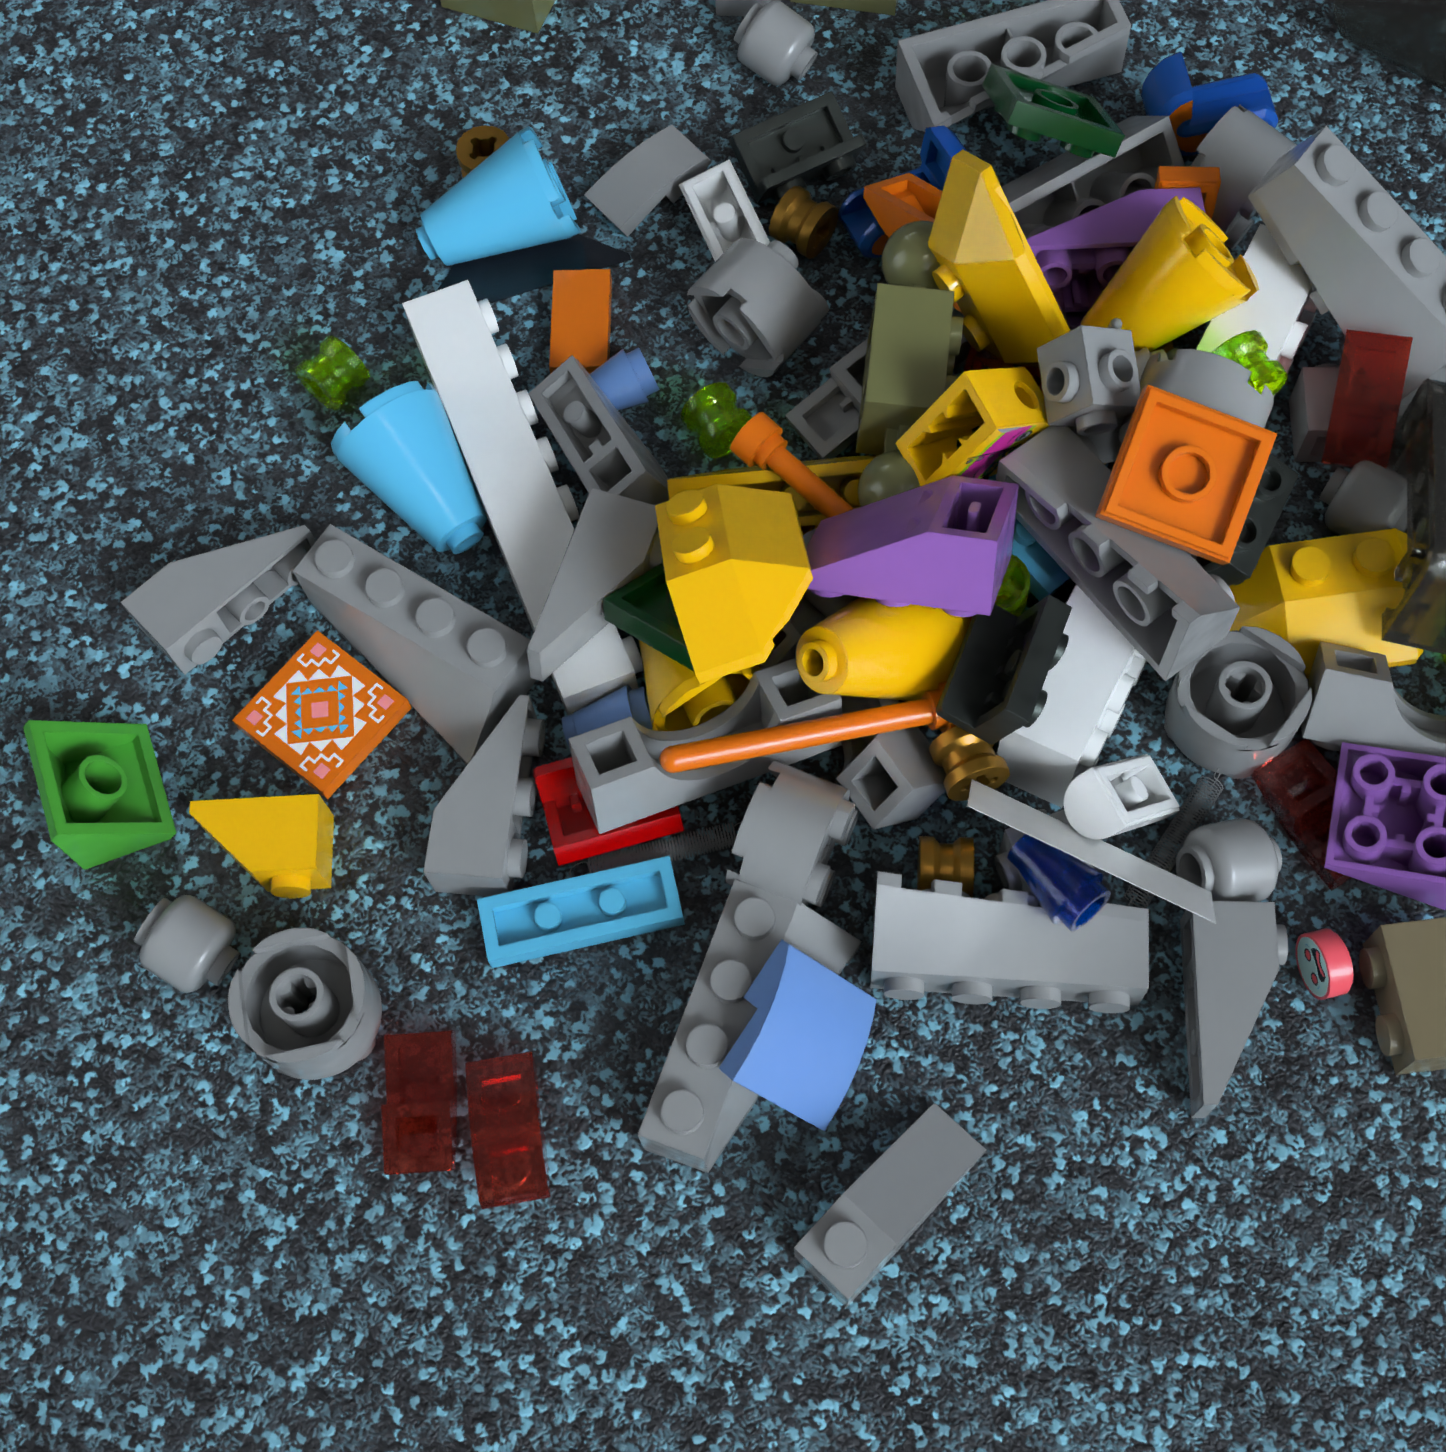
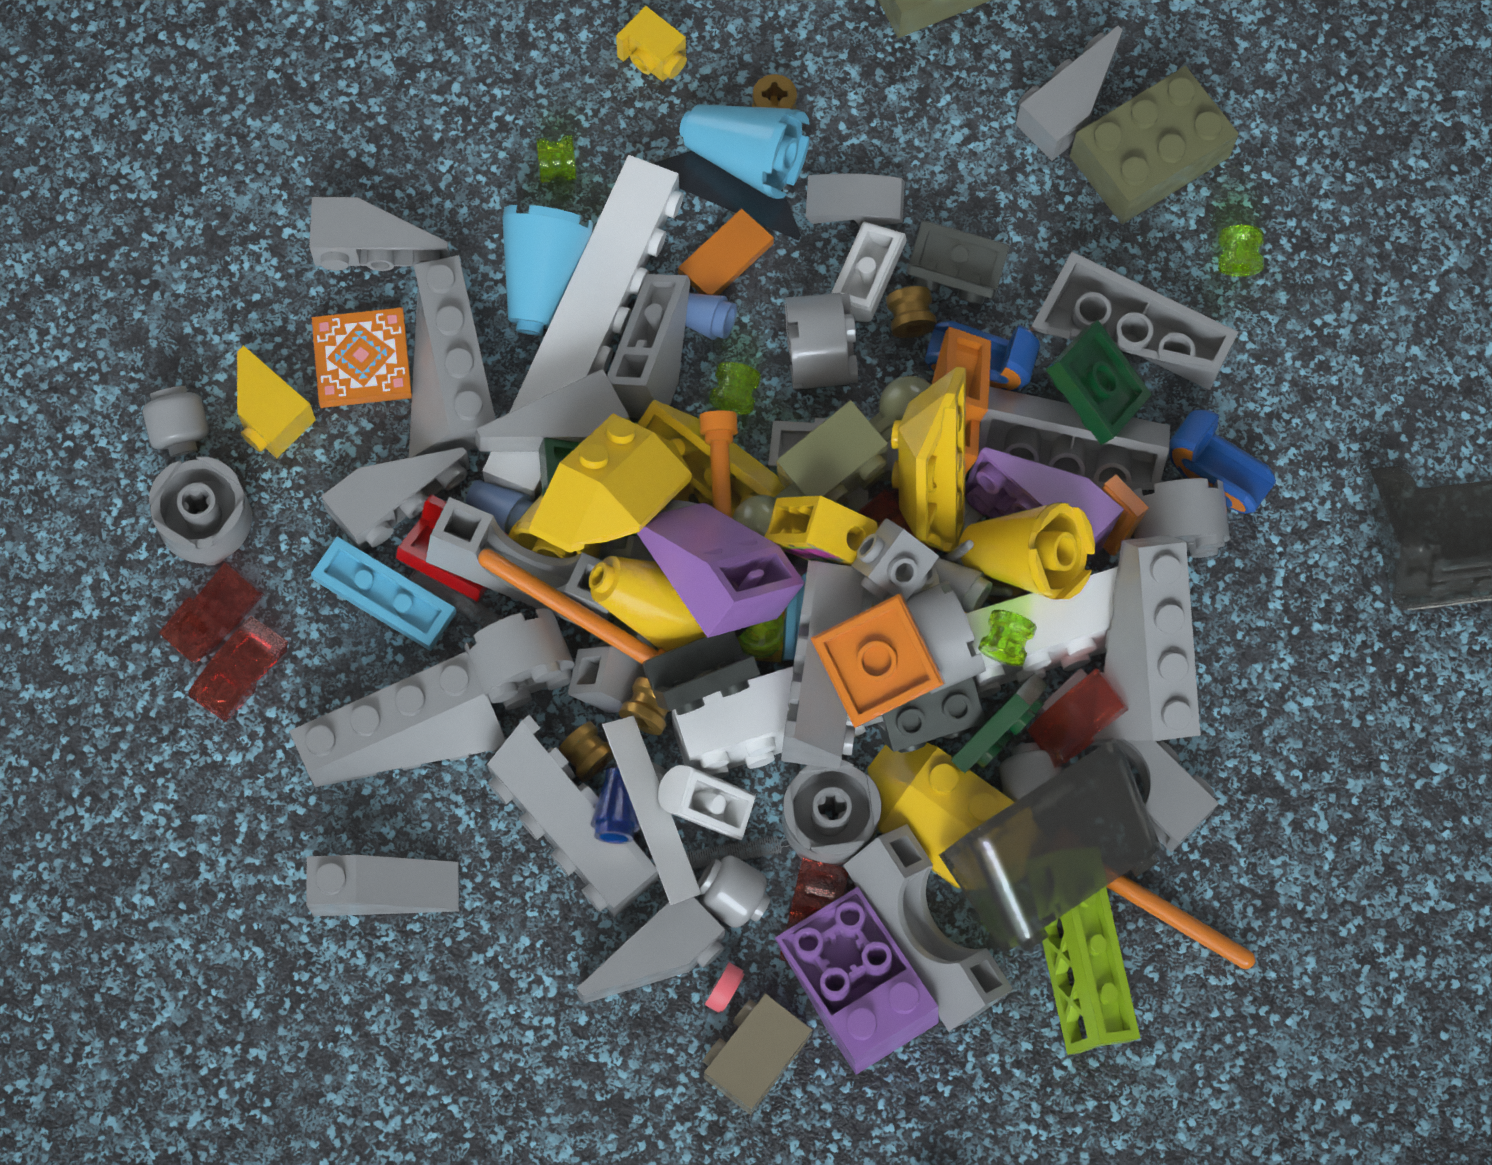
camera: 35 degrees right, 5 degrees up
bright green slope [23,720,176,870] -> none
medium blue slope [719,939,877,1131] -> none
light grey head [734,0,818,86] -> none
none -> yellow brick [616,6,687,82]
none -> dark green plate [951,672,1048,774]

